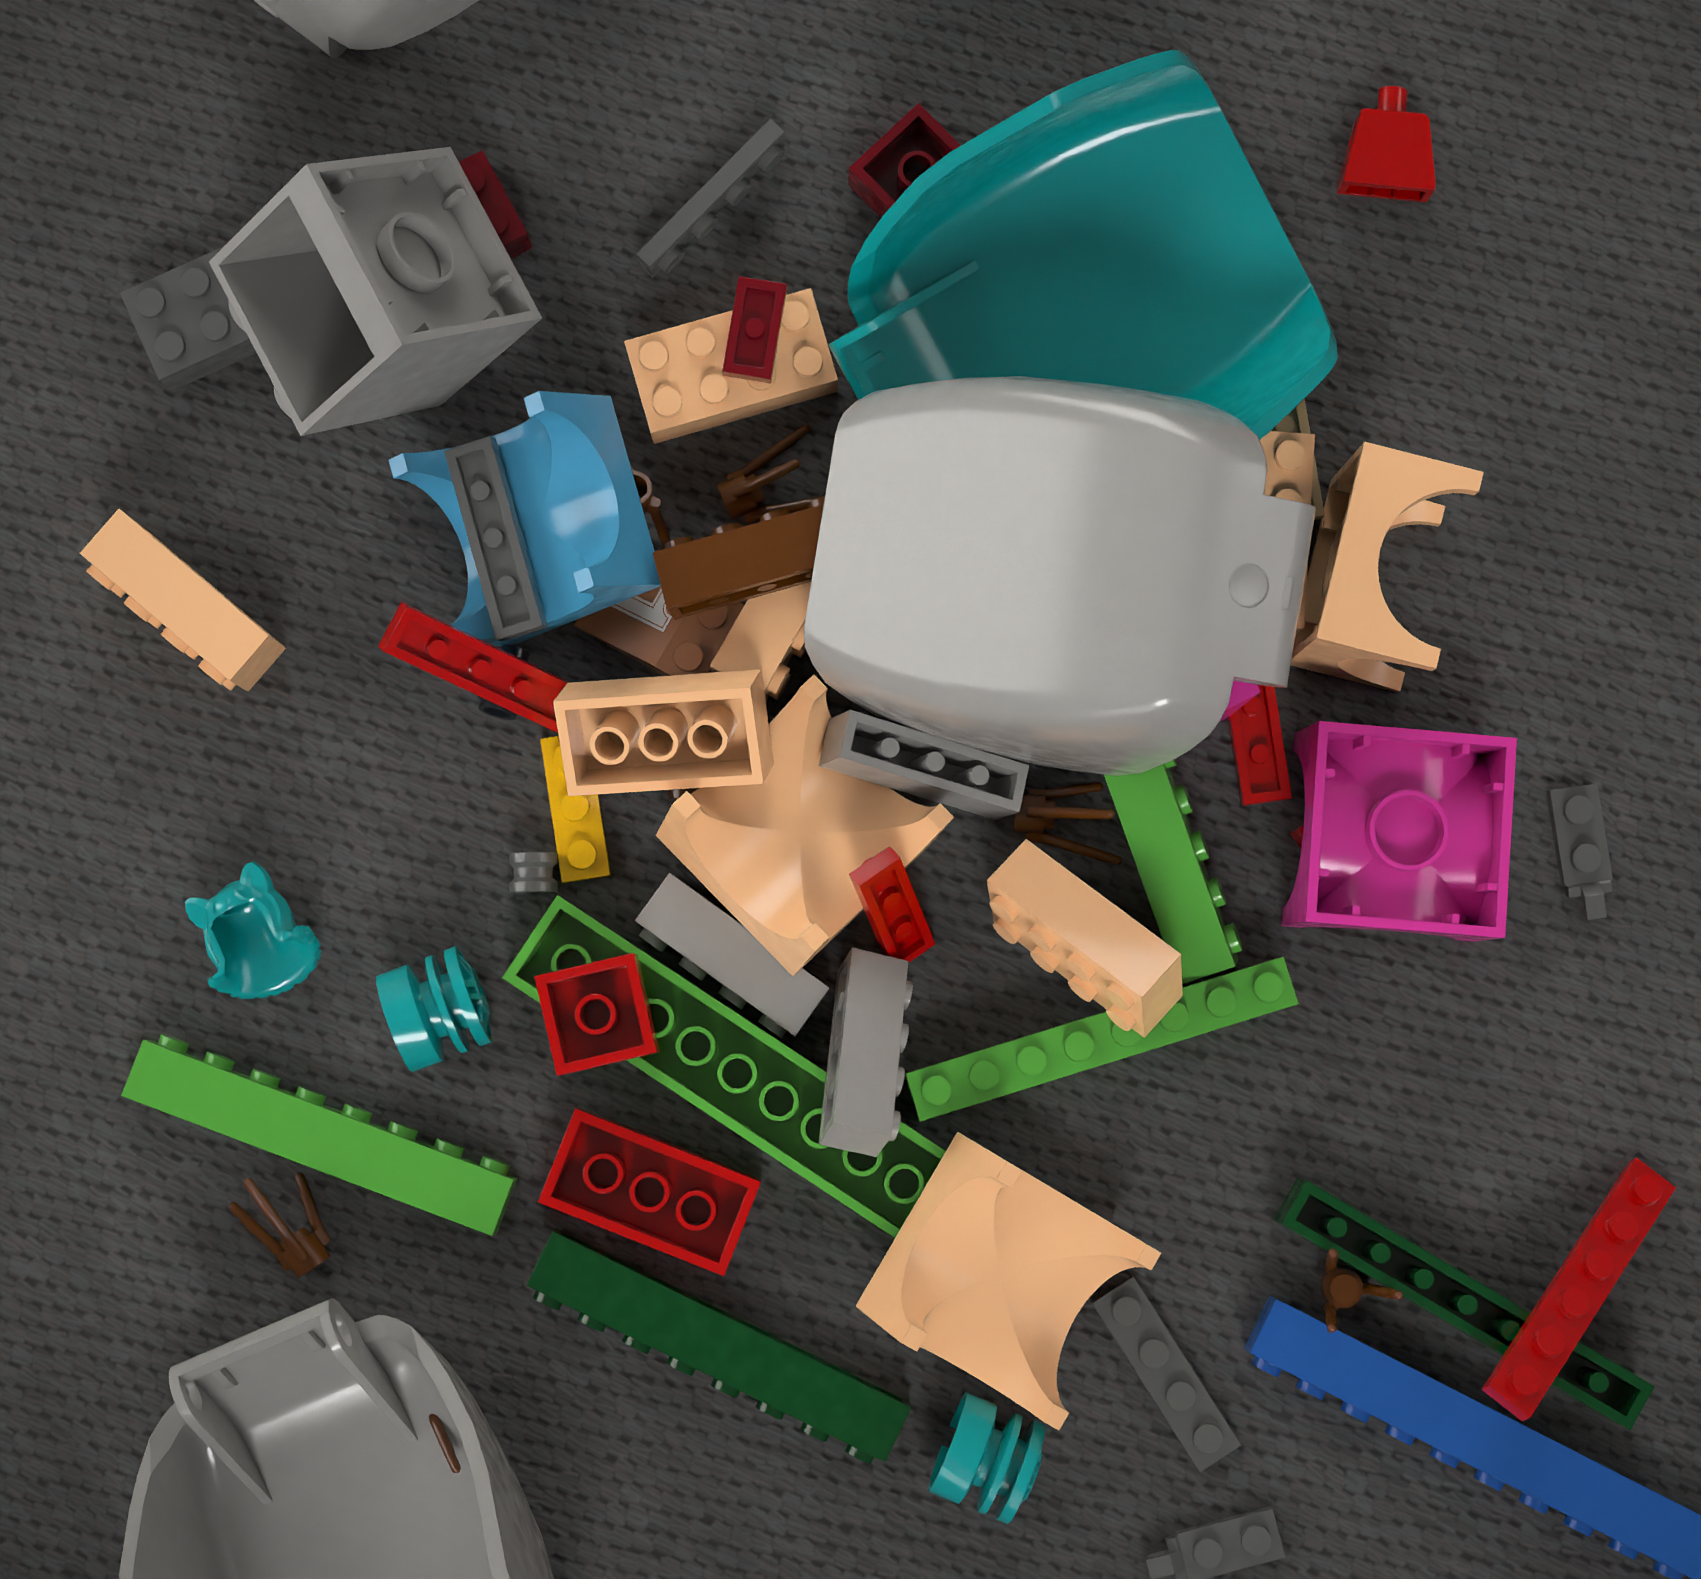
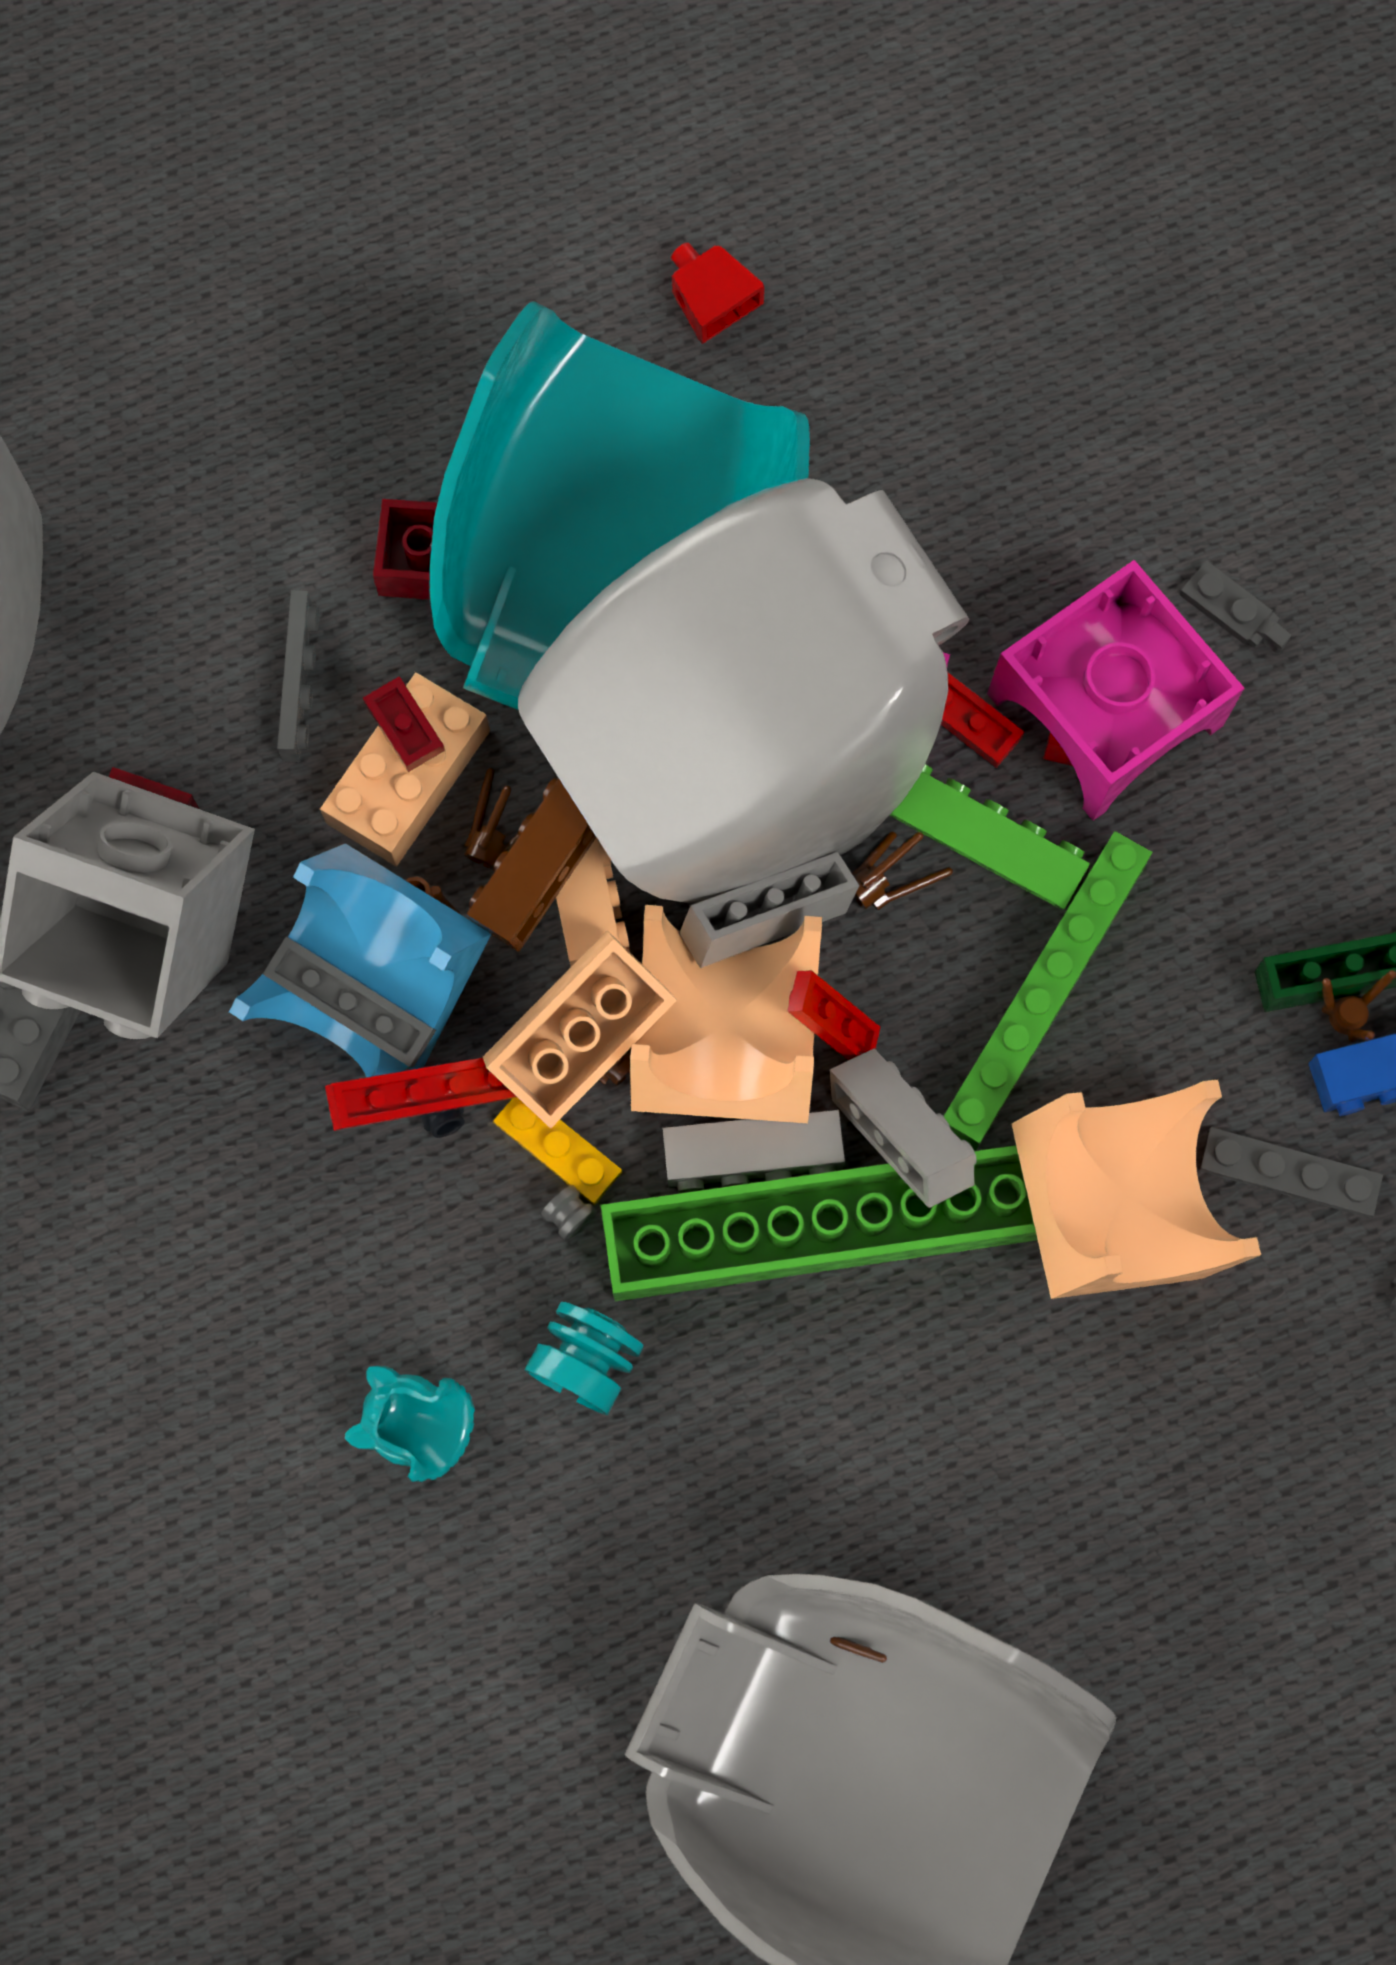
camera: 35 degrees left, 10 degrees down
light nougat brick [80,509,286,692] -> none
bright green brick [121,1034,518,1236] -> none
reddish brown plant [229,1173,331,1279] -> none
dark green brick [526,1228,911,1464] -> none
red brick [534,953,660,1076] -> none
red brick [538,1107,762,1276] -> none
nougat slope [574,586,744,676] -> none
teal wheel [928,1392,1046,1524] -> none
light nougat brick [987,839,1183,1038] -> none
light nougat piece [1291,442,1484,693] -> none

